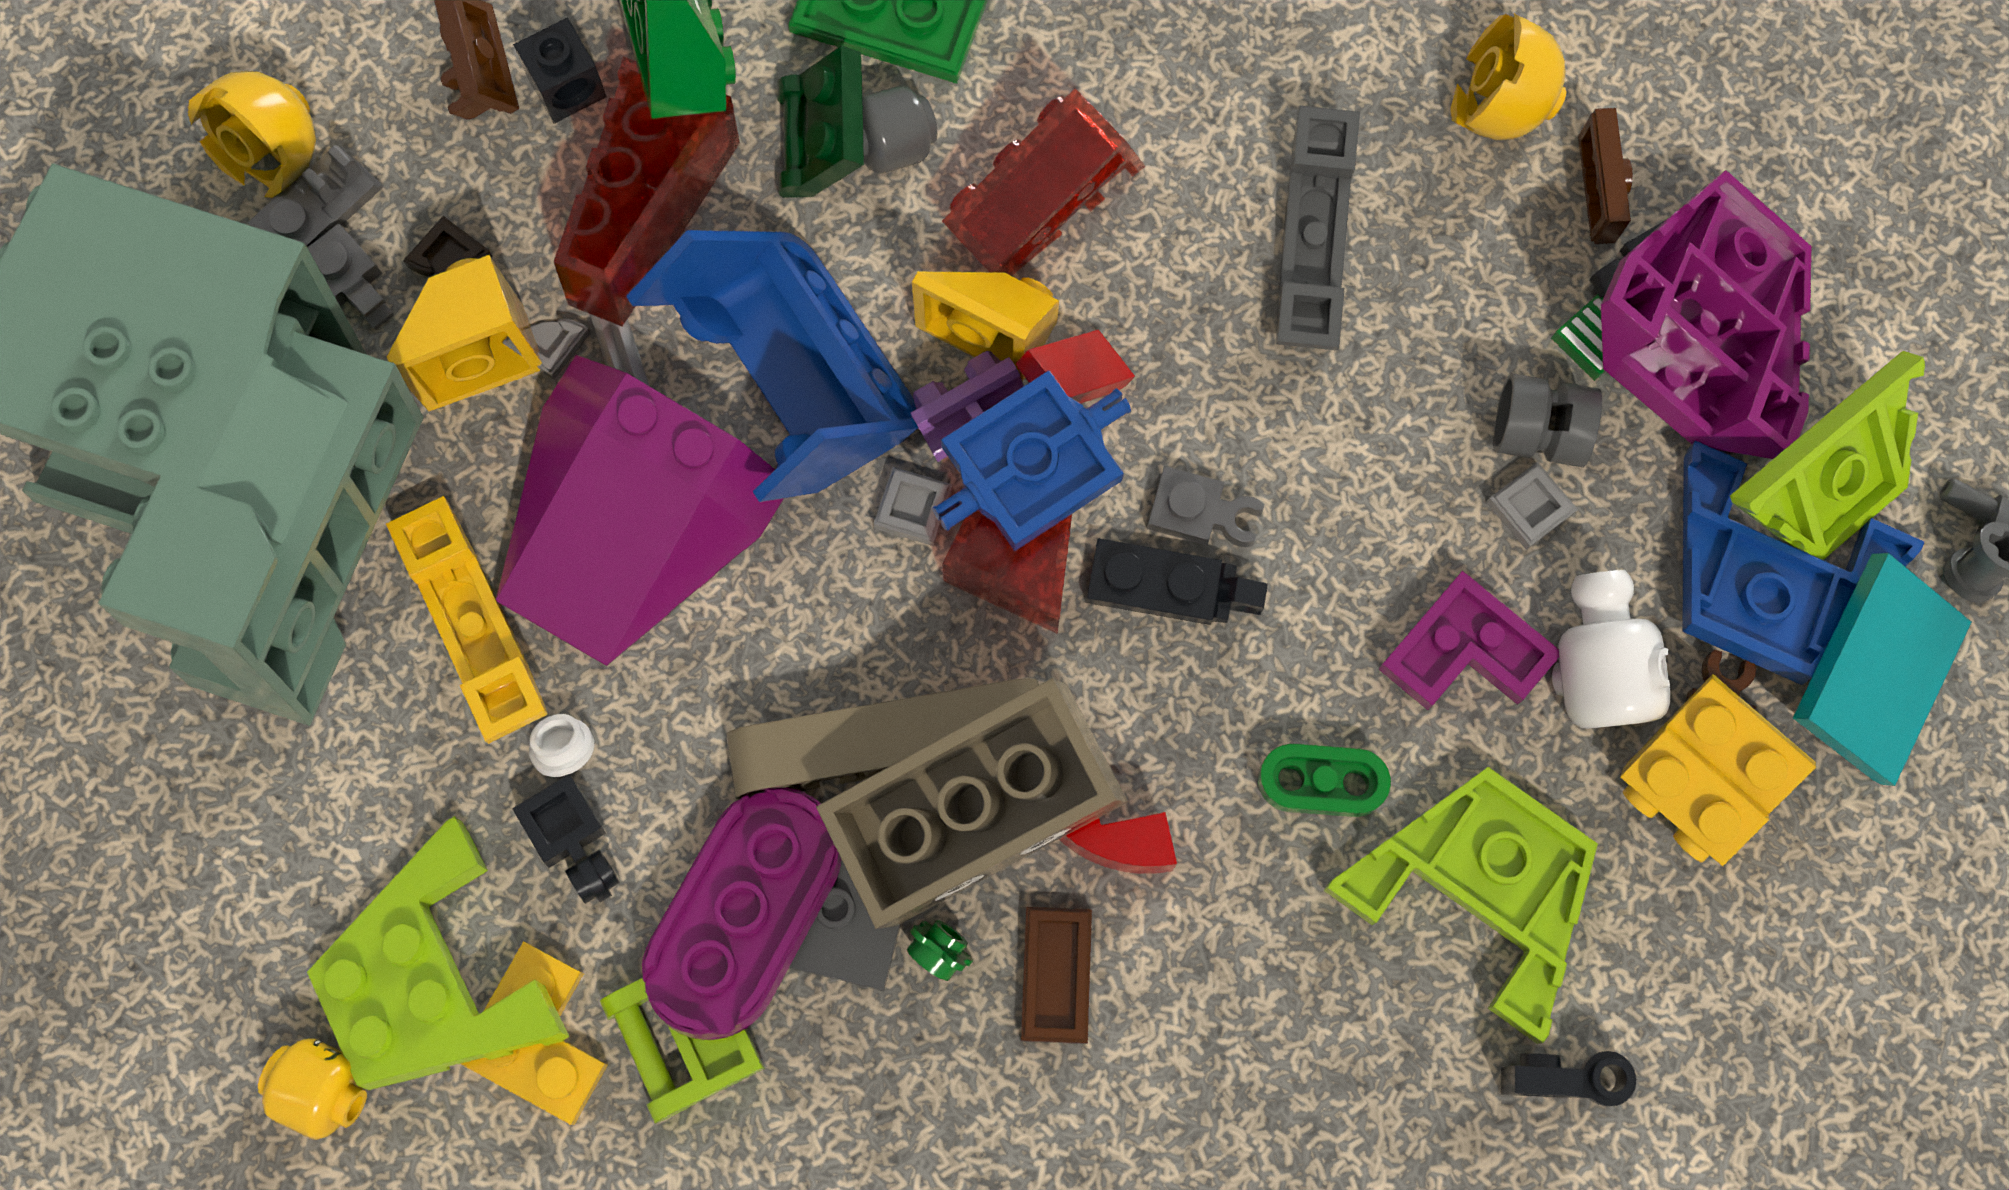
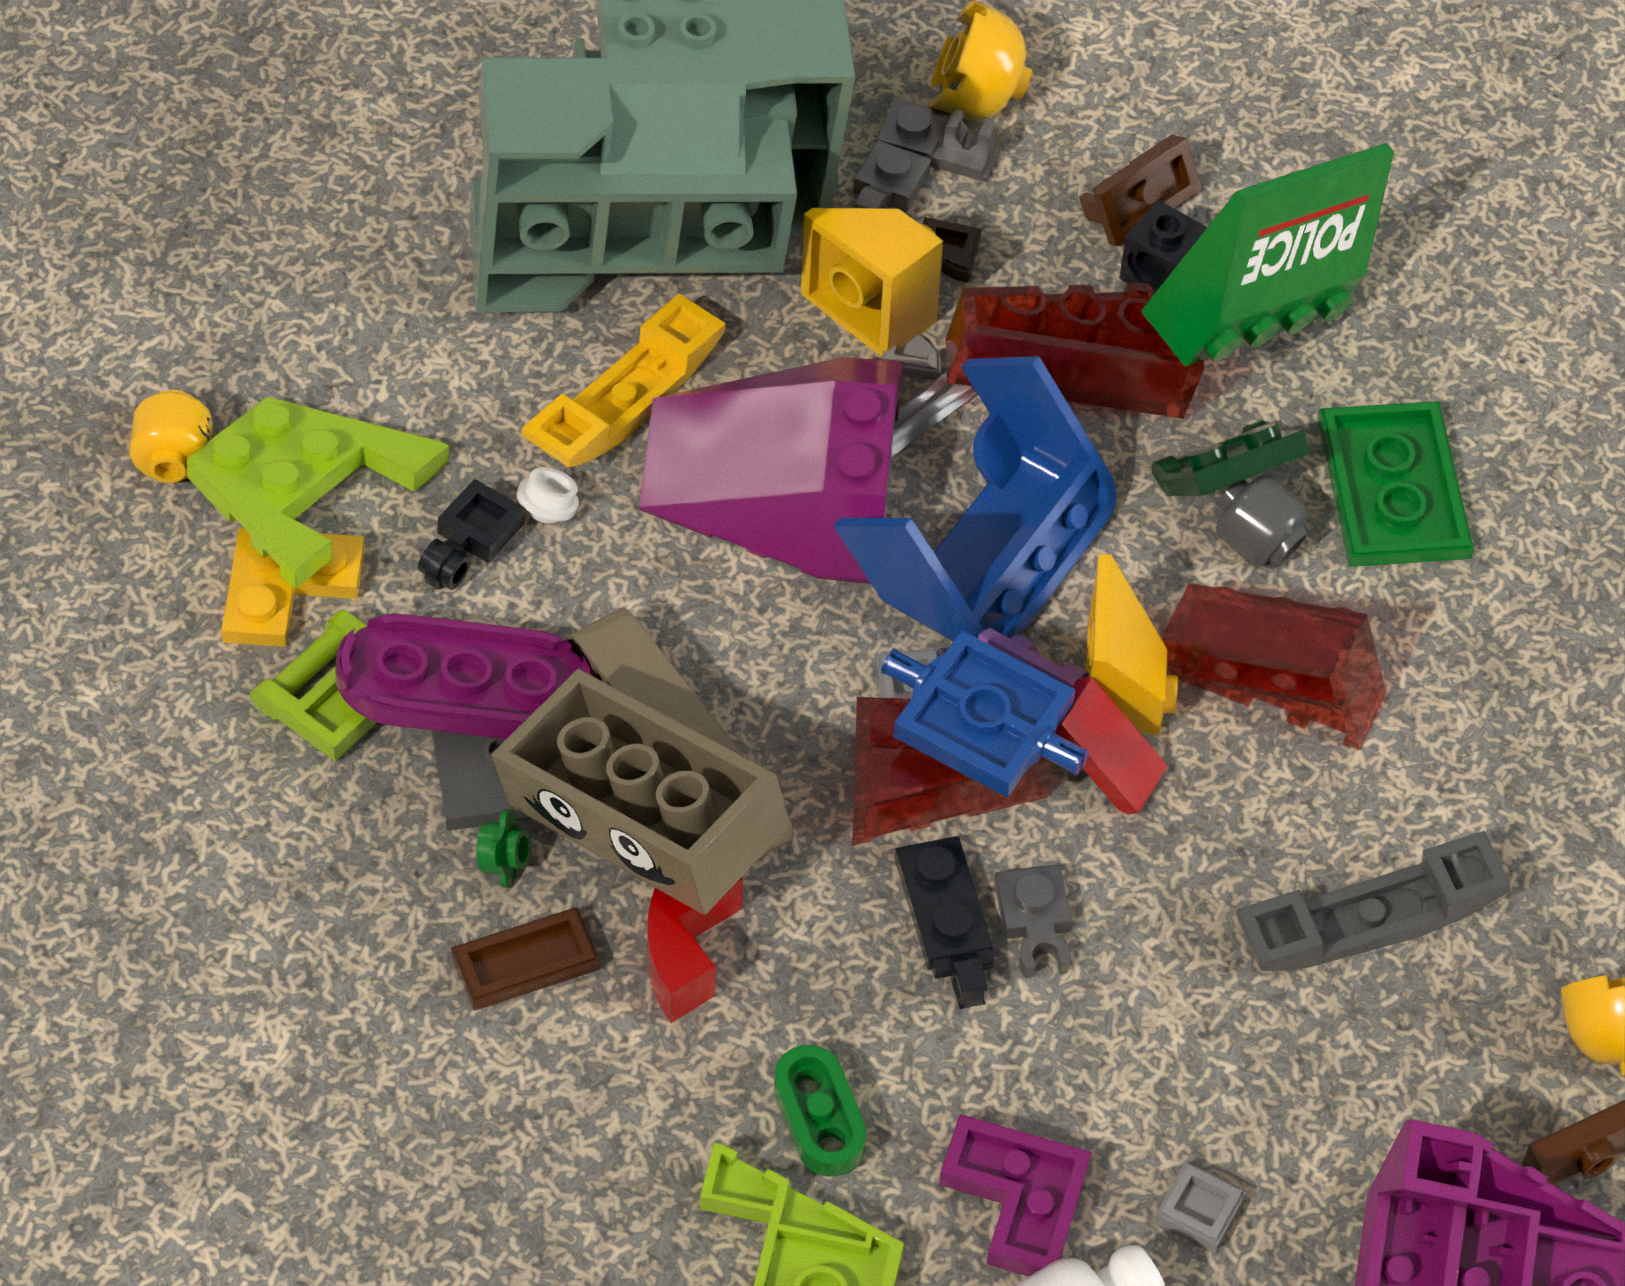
camera: 65 degrees right, 20 degrees down
dark grey wheel [1493,373,1602,468] -> none

